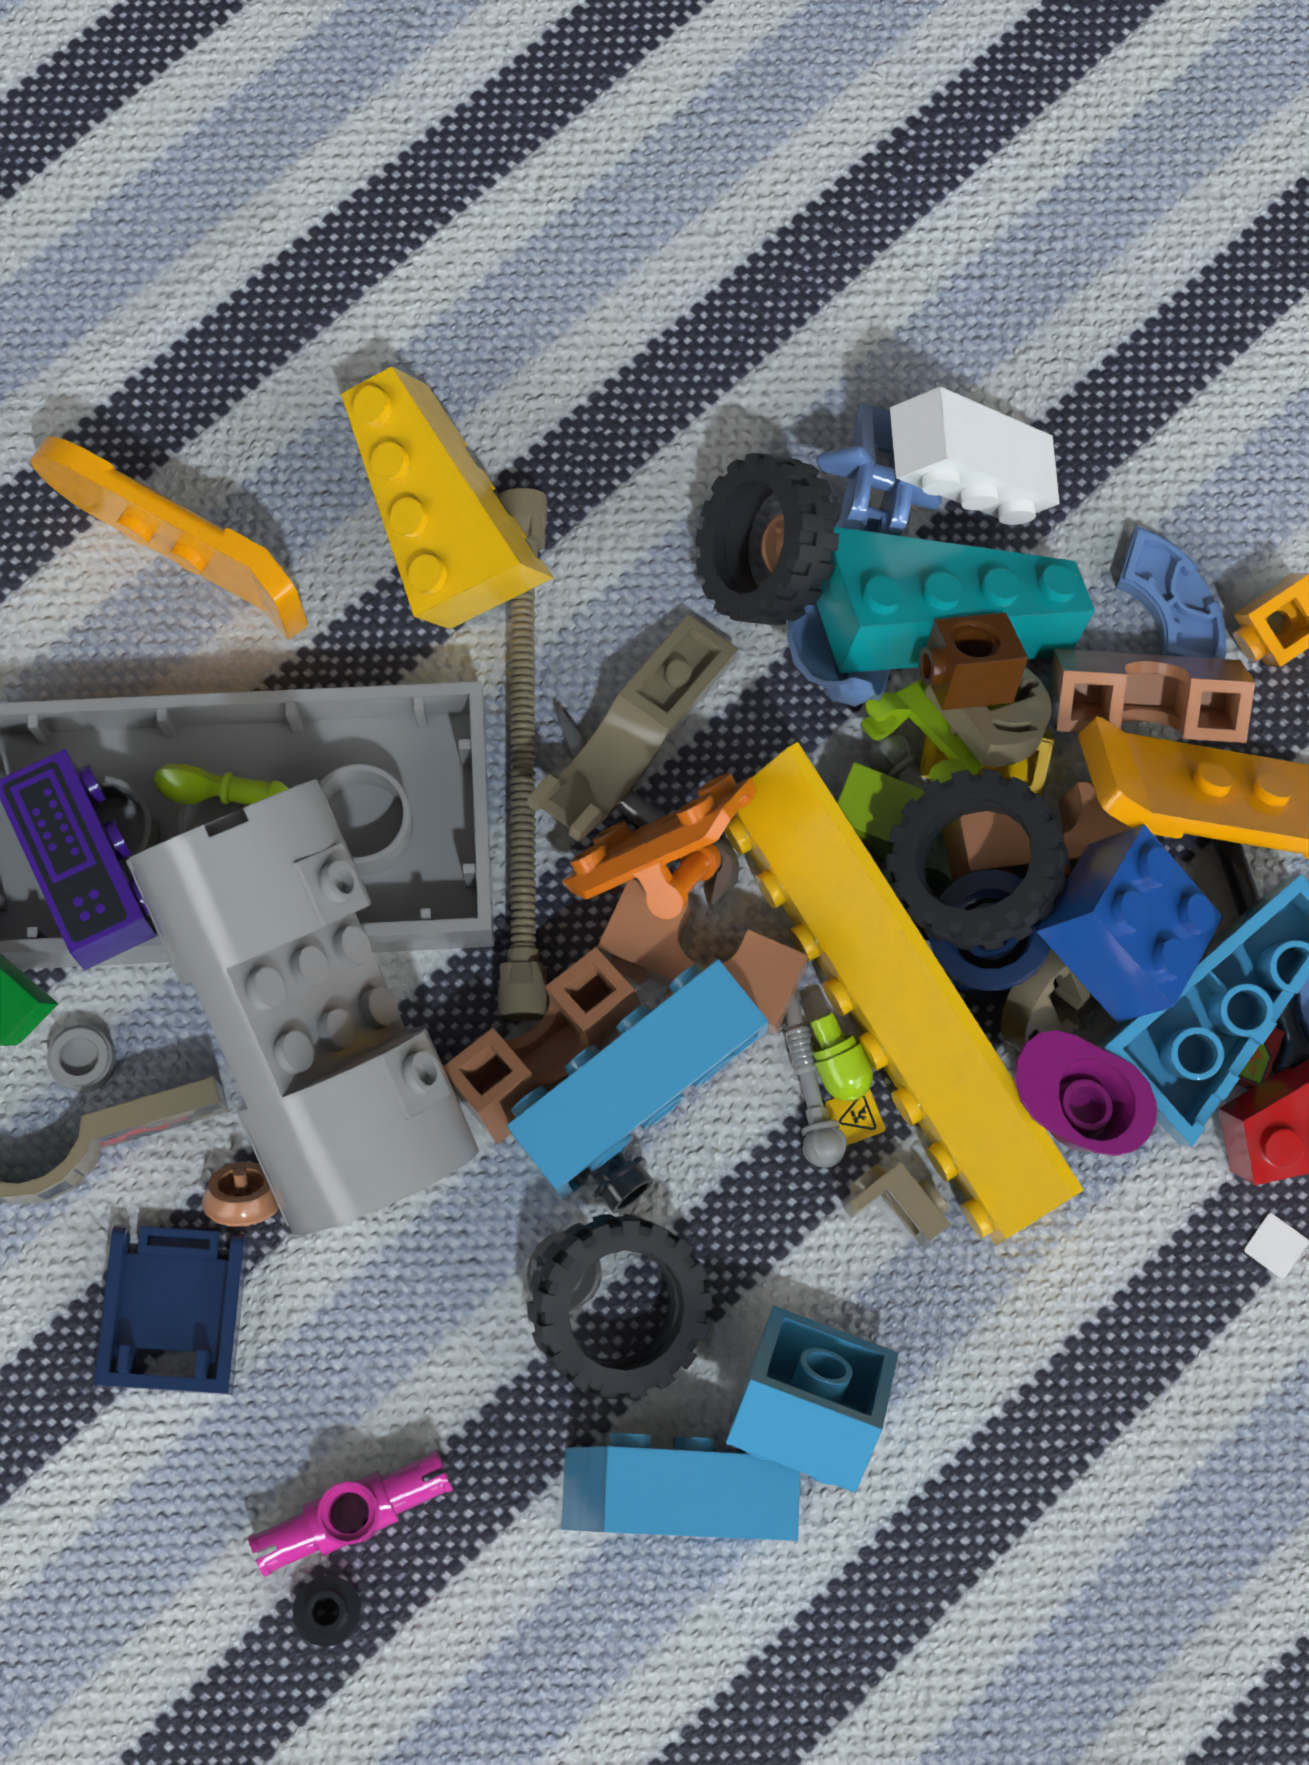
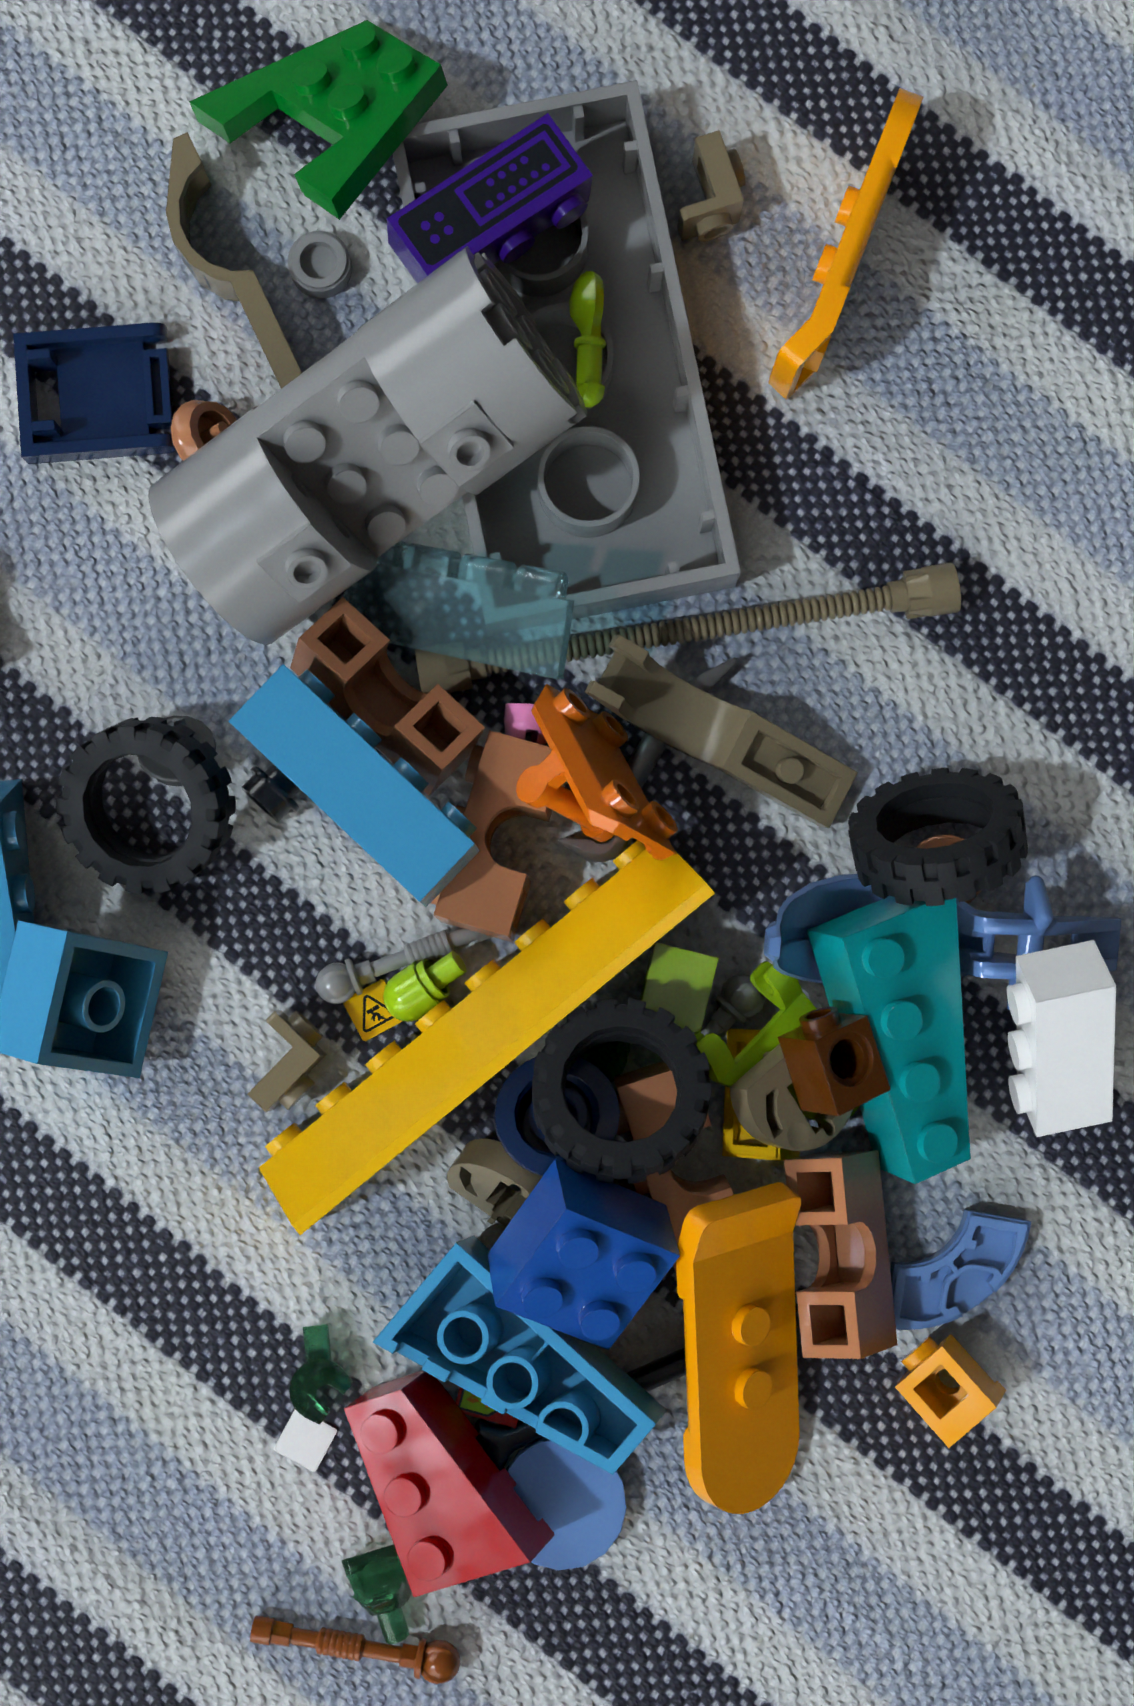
camera: 85 degrees right, 10 degrees up
yellow wedge [341,366,554,629] -> none
magenta piece [1015,1030,1157,1157] -> none
none -> clear green piece [289,1324,353,1425]
none -> clear light blue windscreen [344,541,574,679]
none -> bright pink hinge [504,703,547,745]
none -> dark tan bracket [677,130,746,242]

